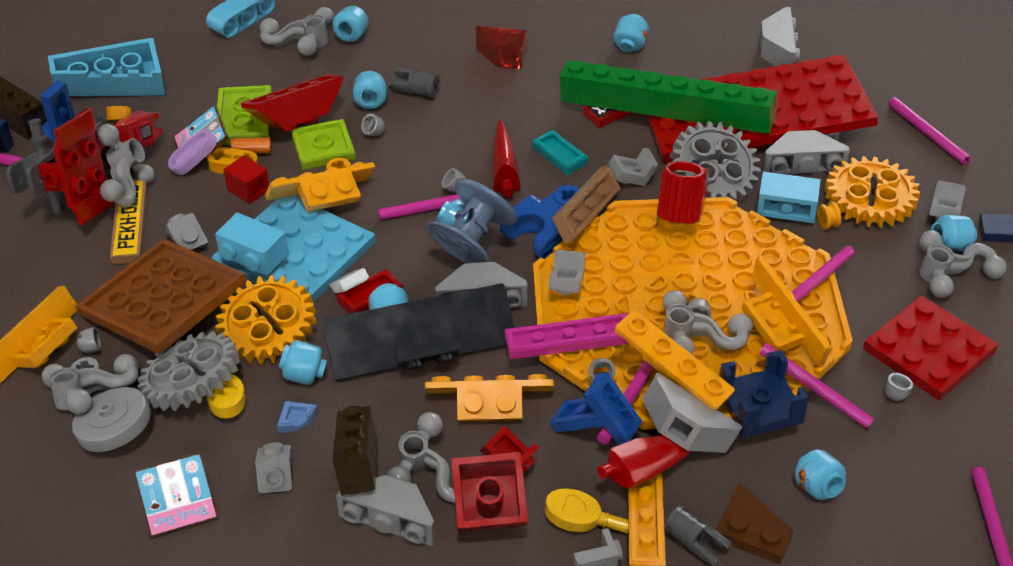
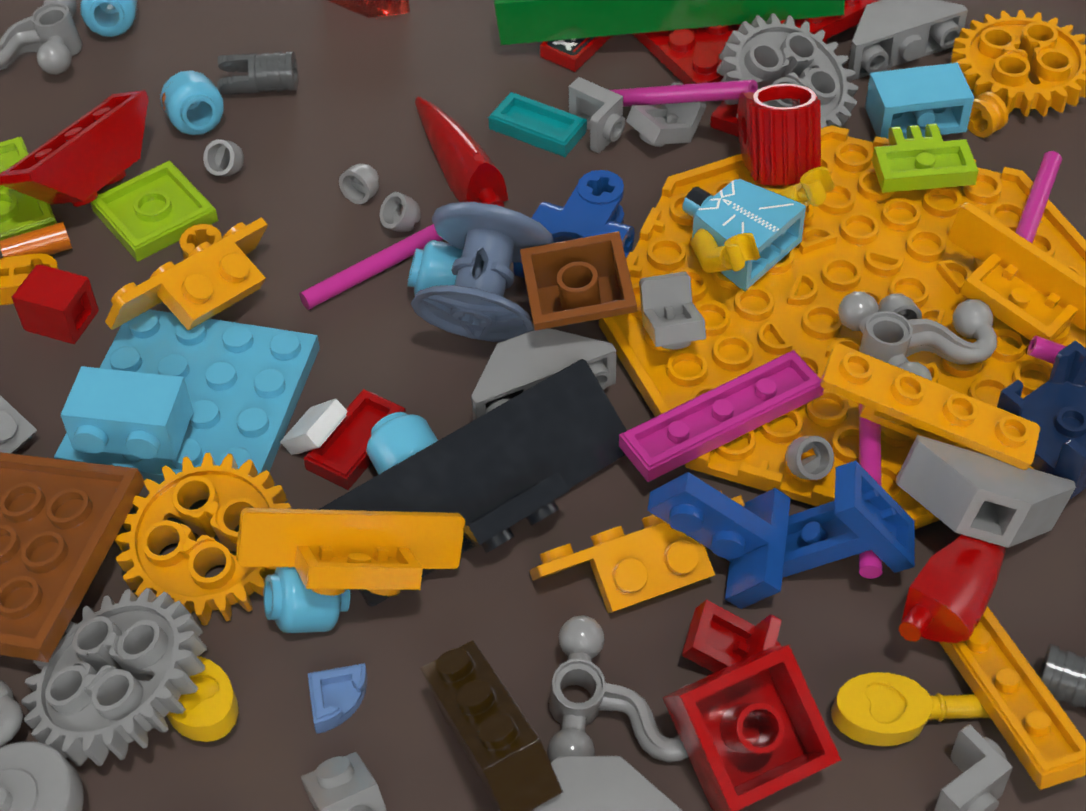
camera: 20 degrees left, 5 degrees up
medium nougat tile [552,165,620,243] -> none
none -> light orange bracket [236,508,465,596]
none -> light grey hinge [339,163,379,204]
none -> dark orange slope [520,231,638,331]
none -> light grey bracket [569,77,625,154]
none -> dark pink piece [610,80,758,107]
none -> blue bracket [647,472,791,609]
none -> medium azure torso [682,167,835,291]
none -> lime hinge [872,123,978,193]

